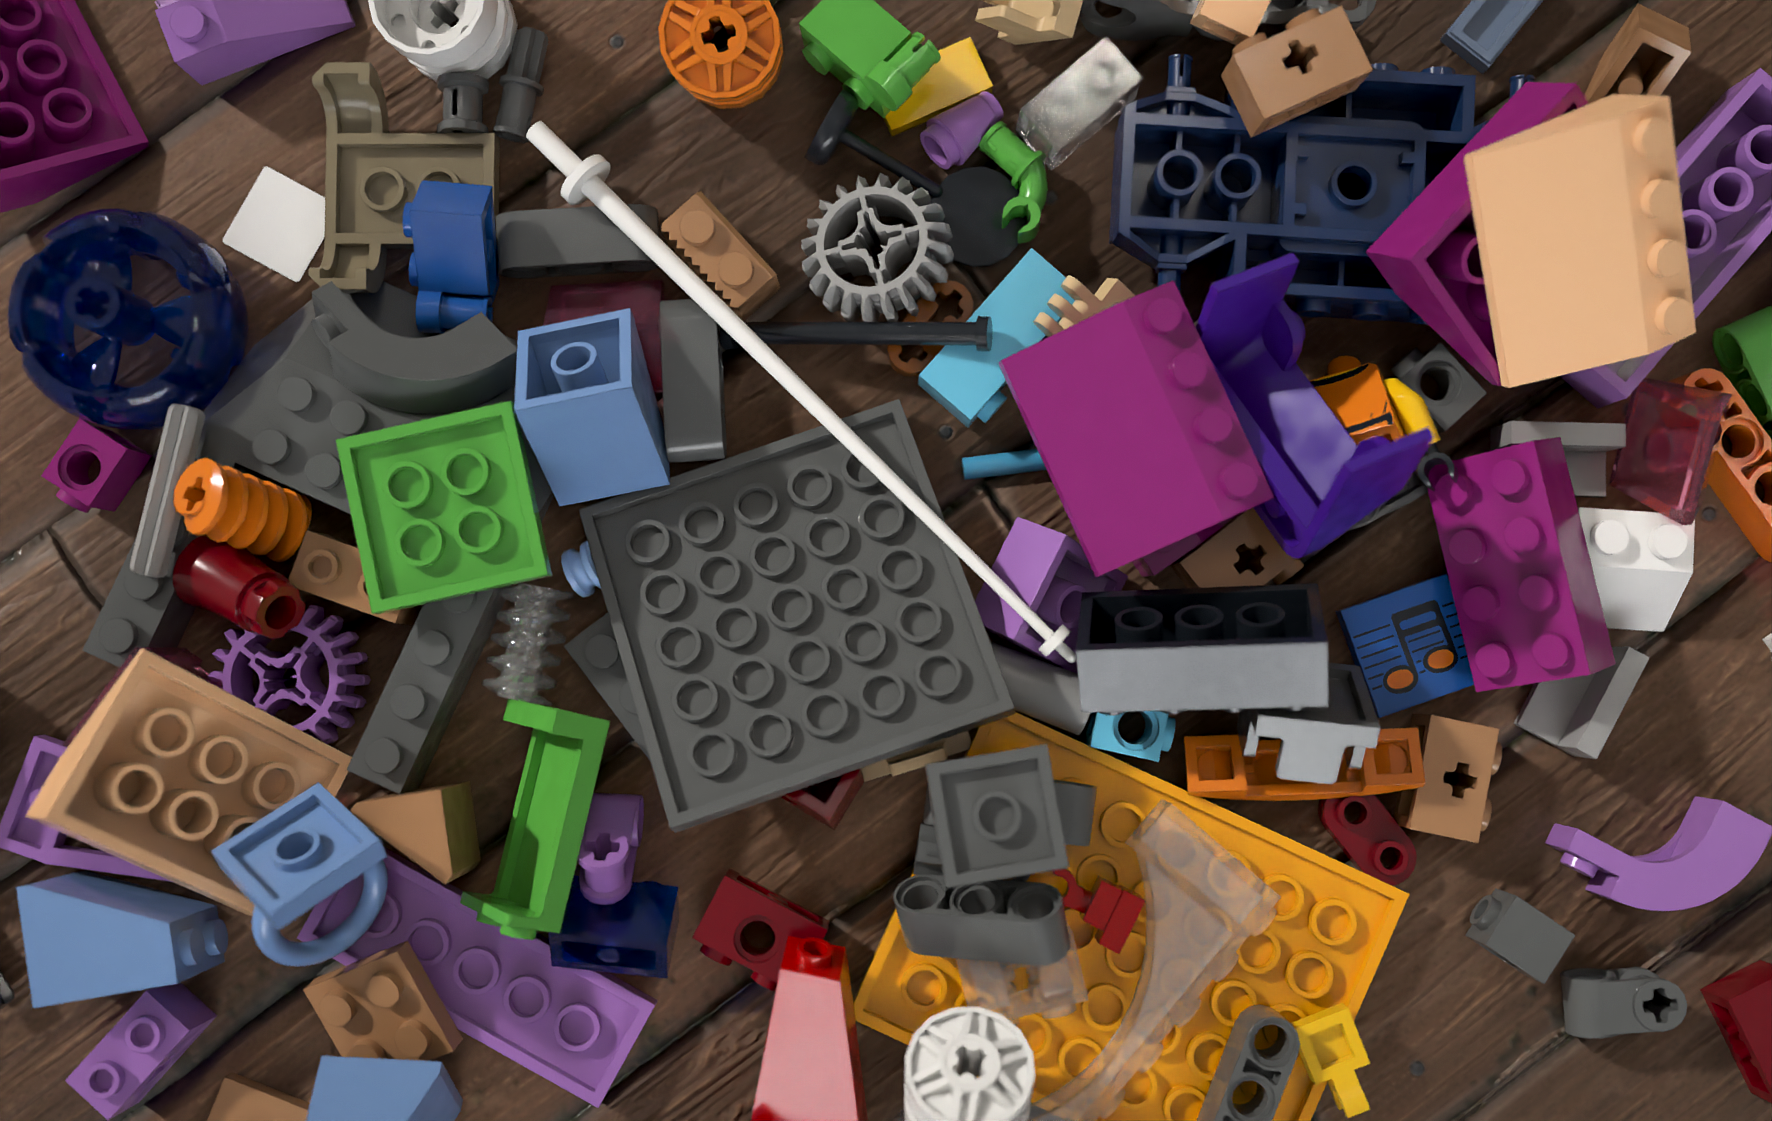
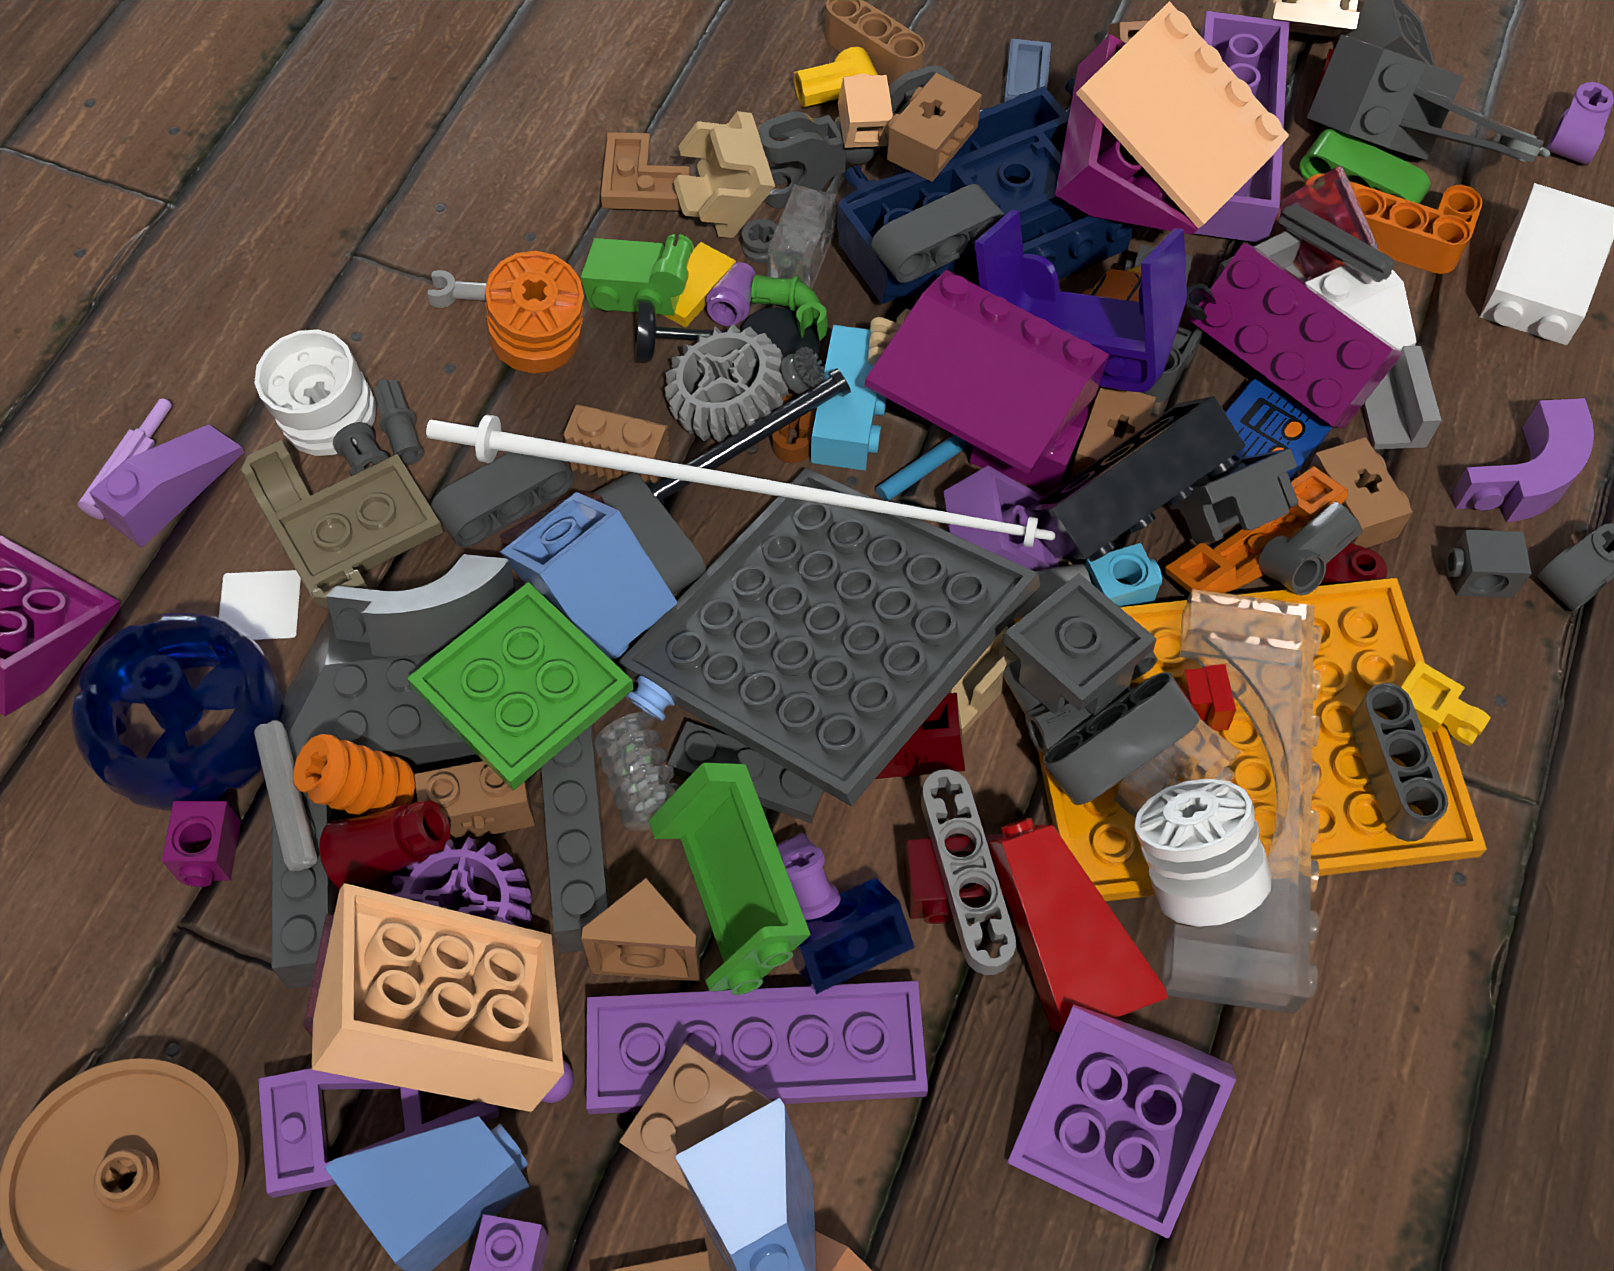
camera: 30 degrees left, 25 degrees down
medium blue tile [211,782,388,966] -> none
blue hinge [403,180,500,334] -> none
none -> dark grey bush [742,219,781,263]
none -> dark grey bush [781,347,826,395]
none -> dark grey beam [871,184,1005,283]
none -> light grey beam [921,769,1016,975]
none -> dark grey piece [1259,501,1363,595]
none -> dark grey axle [1279,204,1395,282]

